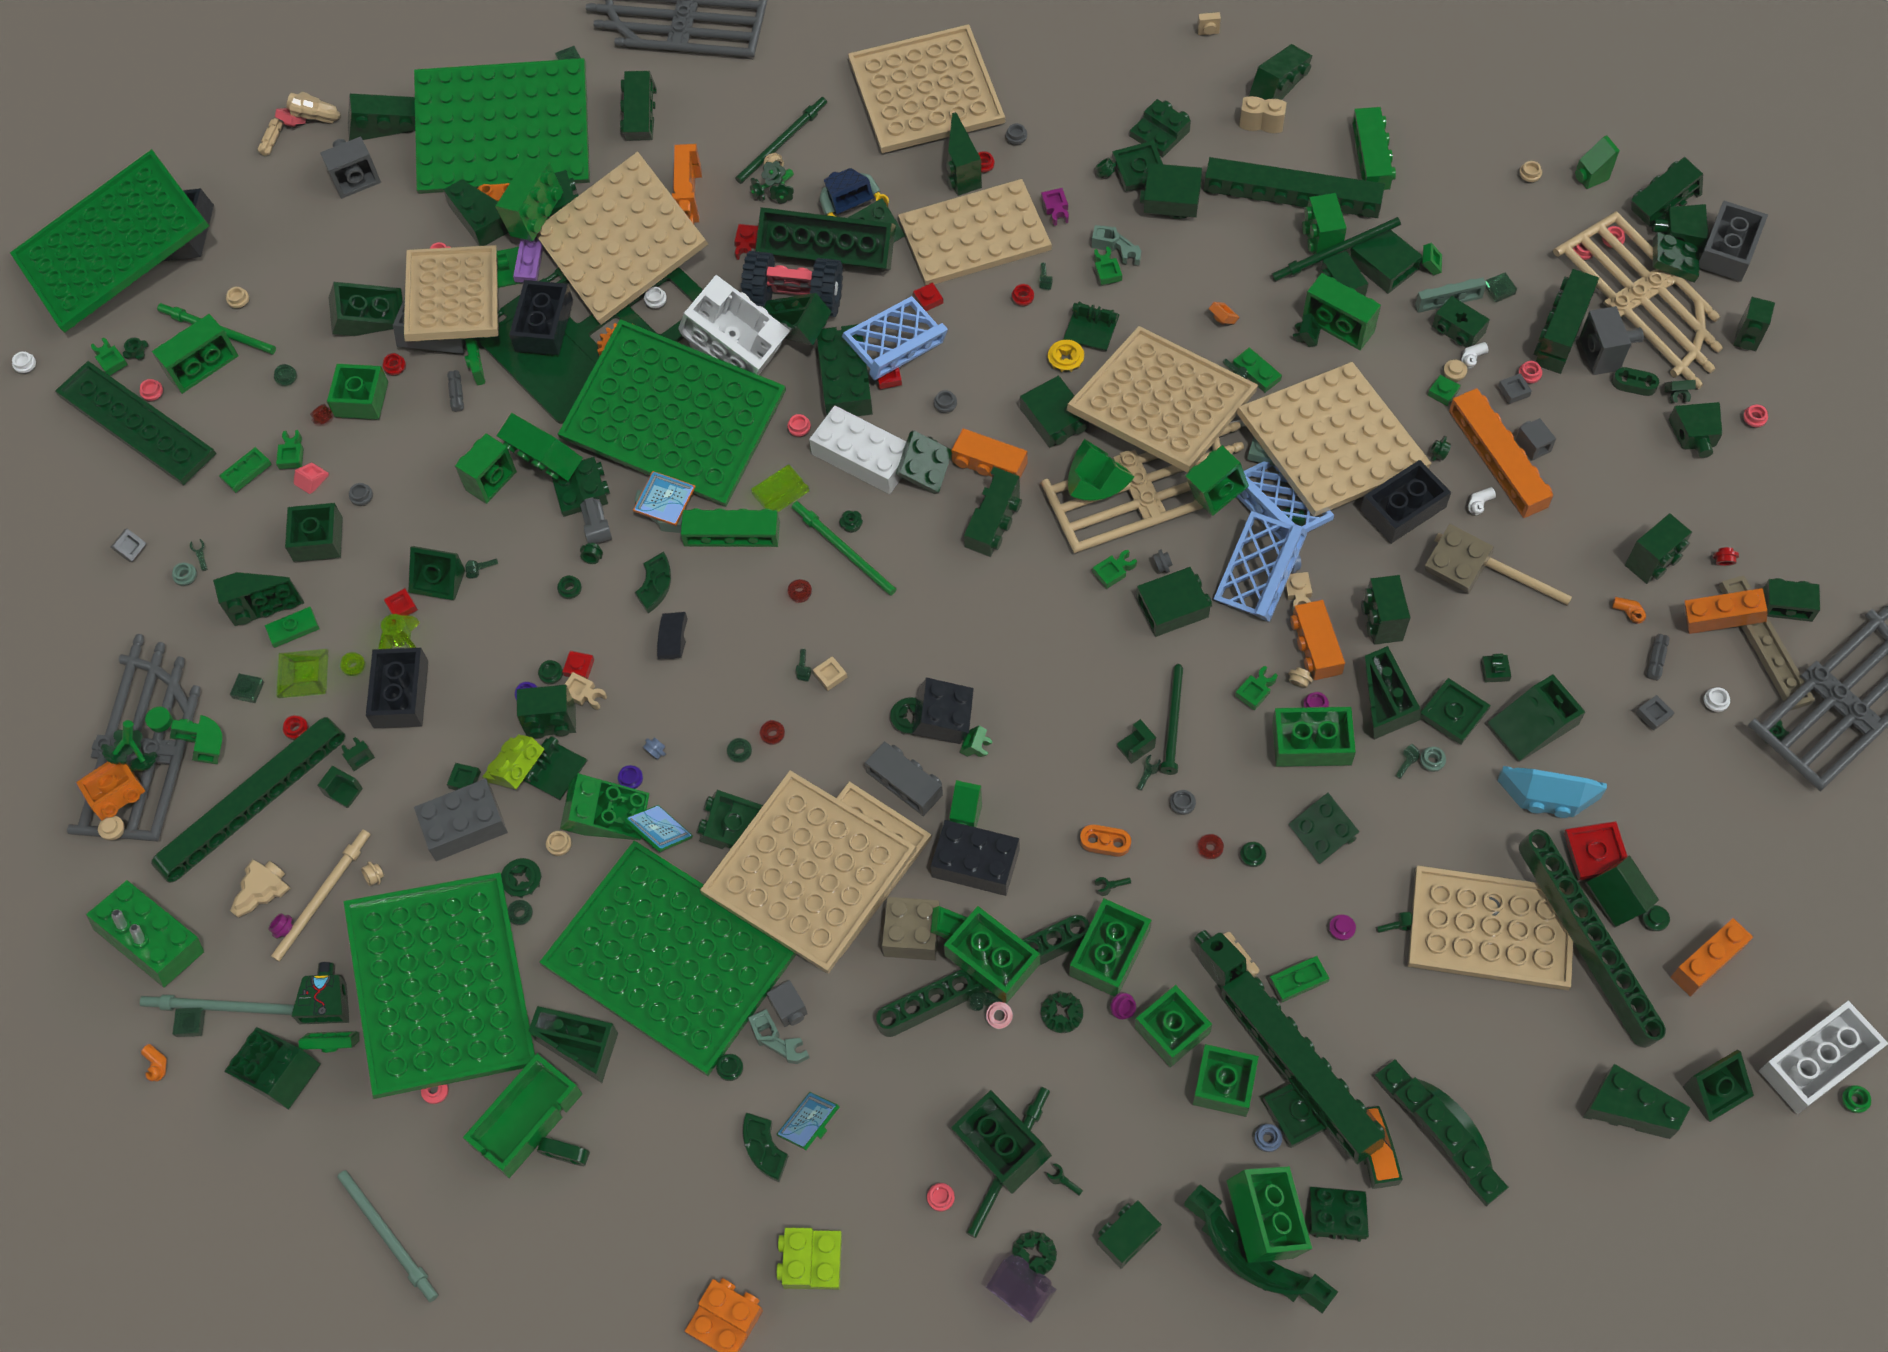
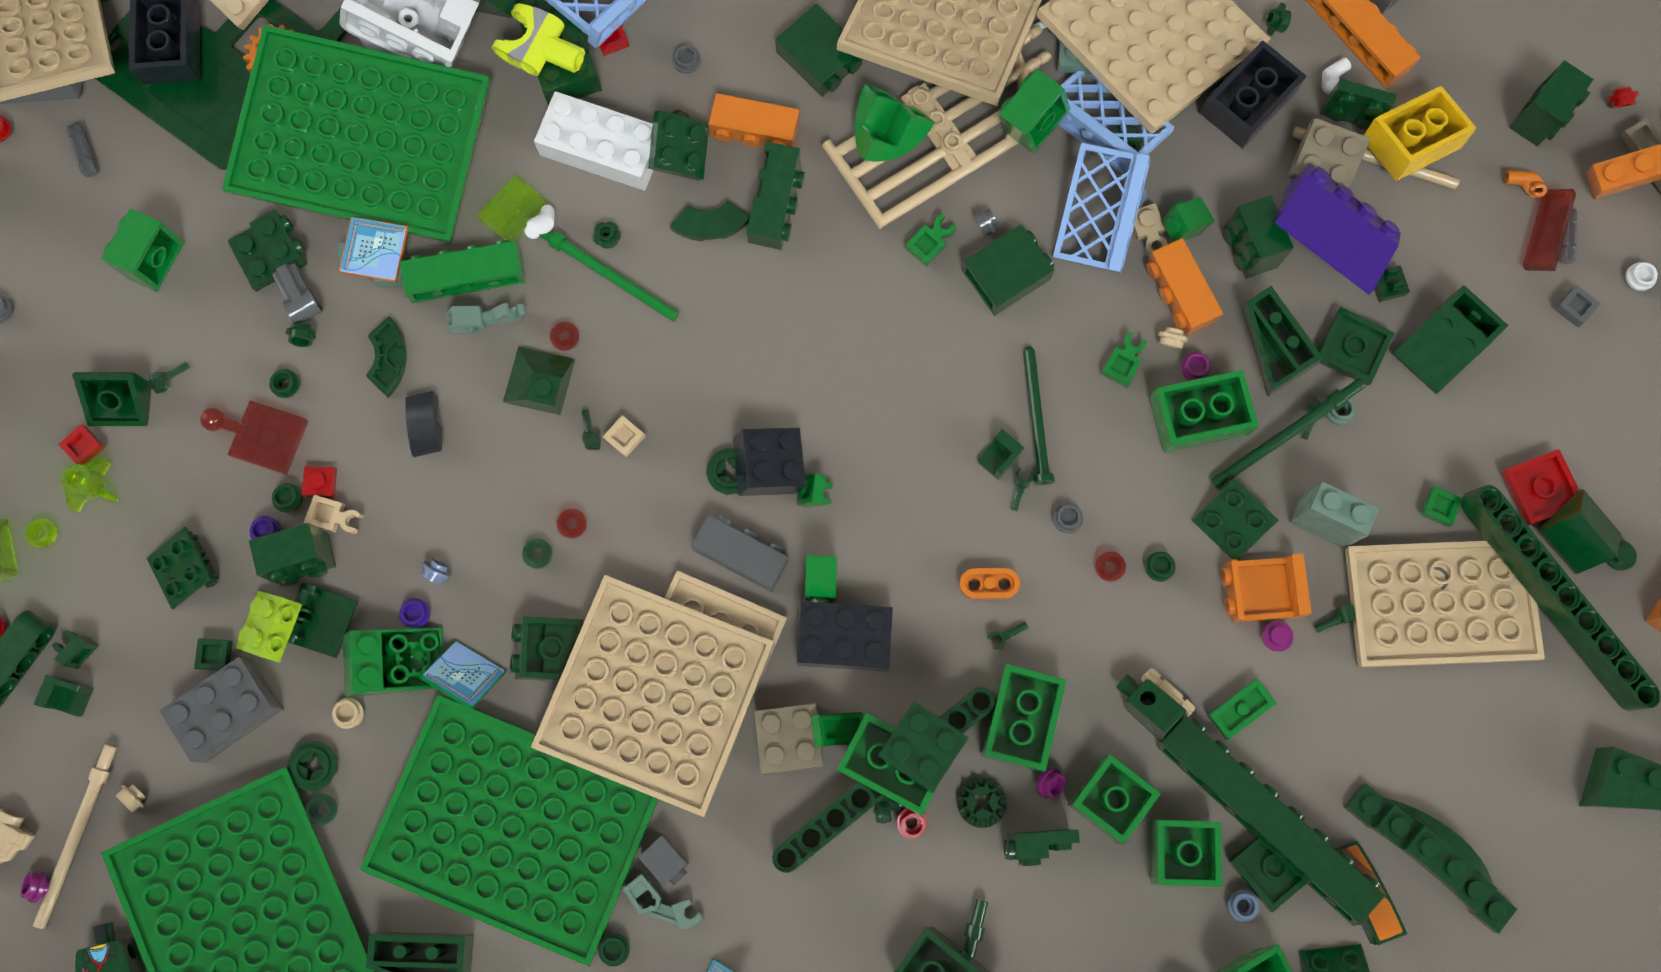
camera: 15 degrees left, 15 degrees up
black brick [366,647,428,728] -> none
green plate [465,338,486,386] -> none
green brick [497,412,583,481] -> none
coral plate [788,414,811,437] -> none
medium azure wedge [1498,766,1607,818] -> none
none -> dark green hinge [146,527,218,609]
none -> clear red plate [200,400,309,475]
none -> sand green piece [445,303,525,334]
none -> neon yellow connector [492,3,585,76]
none -> dark green slope [503,346,575,415]
none -> white arm [524,205,555,239]
none -> dark green tile [670,201,750,241]
none -> dark green brick [877,701,969,793]
none -> dark green plate [1003,829,1080,866]
none -> green brick [1161,197,1215,242]
none -> dark green bar [1210,378,1366,489]
none -> orange panel [1221,554,1312,623]
none -> dark purple slope [1275,163,1401,295]
none -> sand green brick [1290,481,1380,548]
none -> dark green plate [1320,79,1397,129]
none -> yellow brick [1364,86,1477,181]
none -> green plate [1420,486,1461,527]
none -> clear red tile [1523,189,1576,271]

